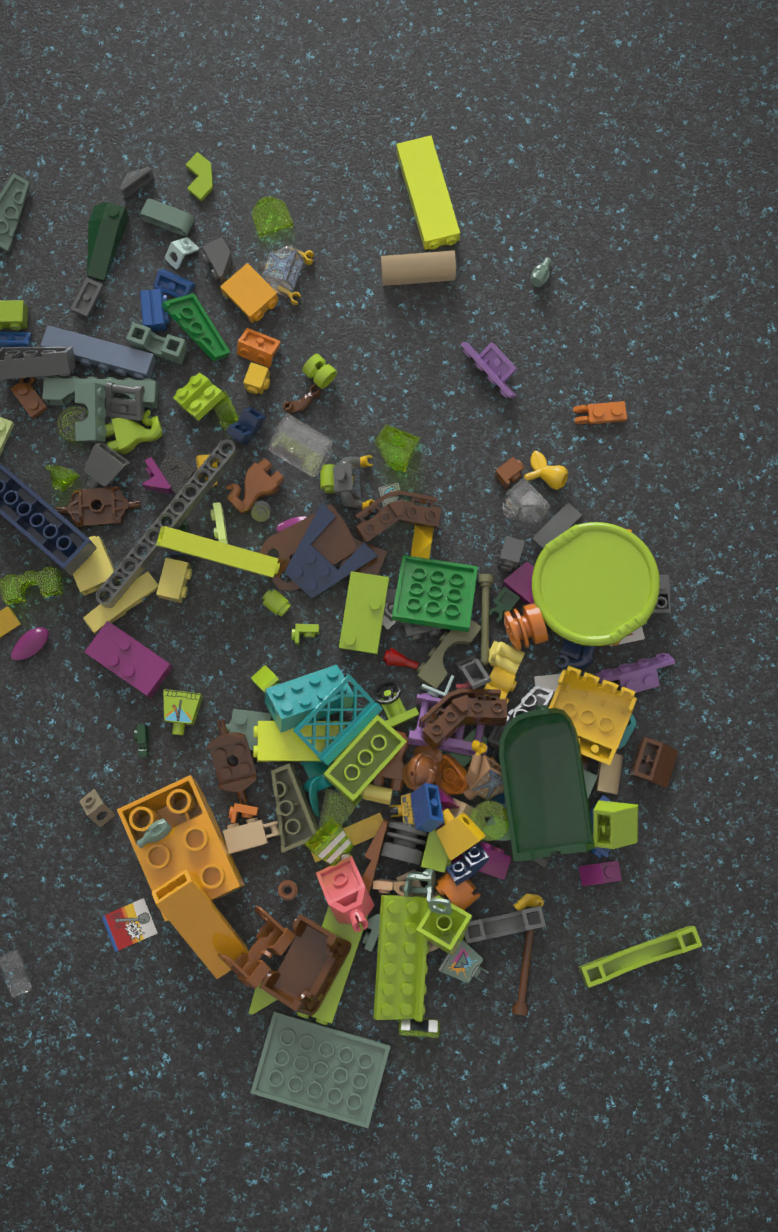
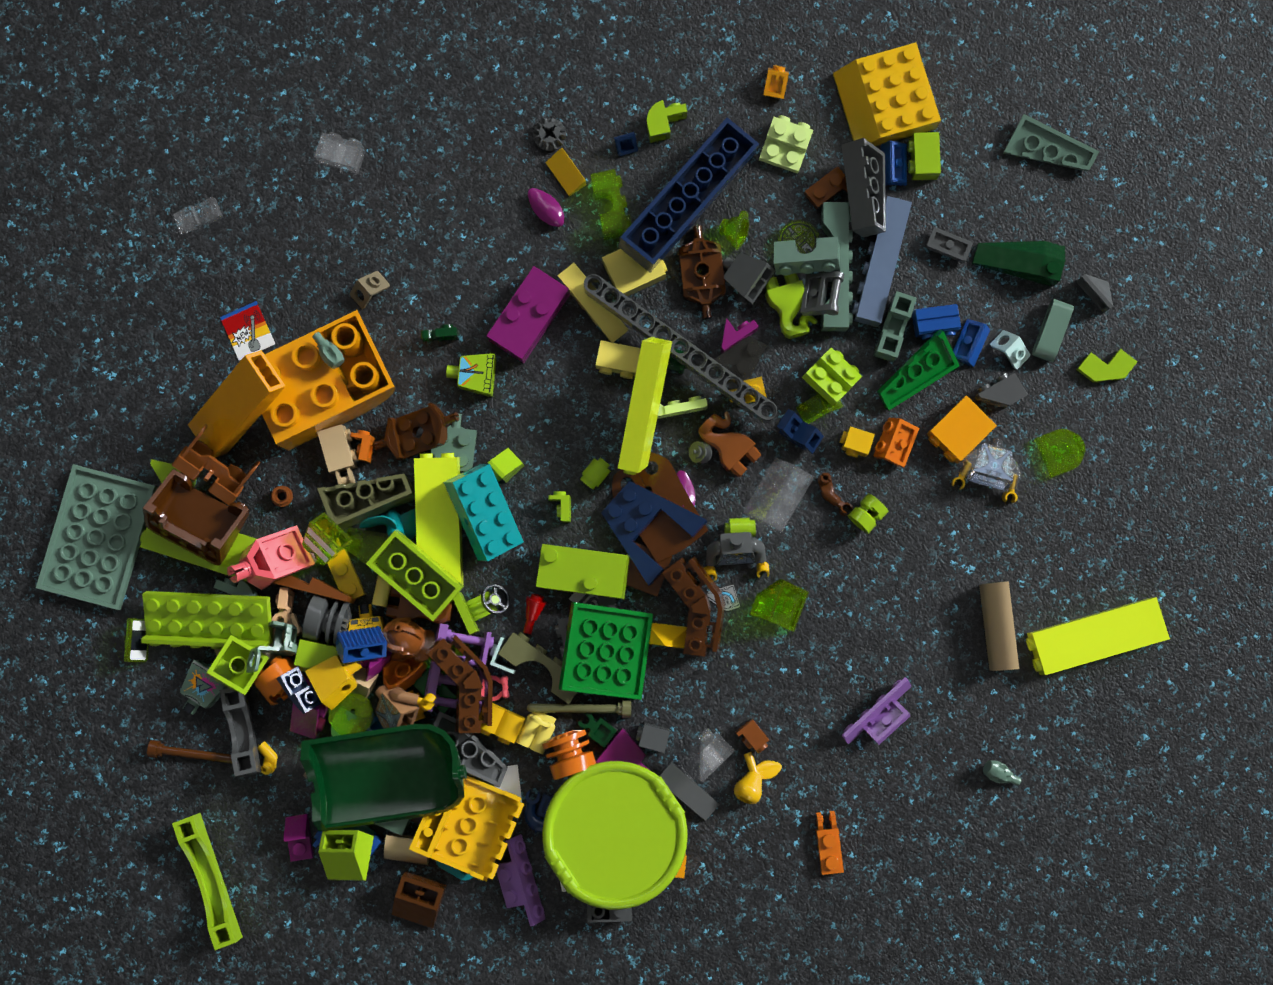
camera: 90 degrees right, 5 degrees up
teal fence [293,674,383,766] -> none
dark grey slope [456,655,491,689] -> none

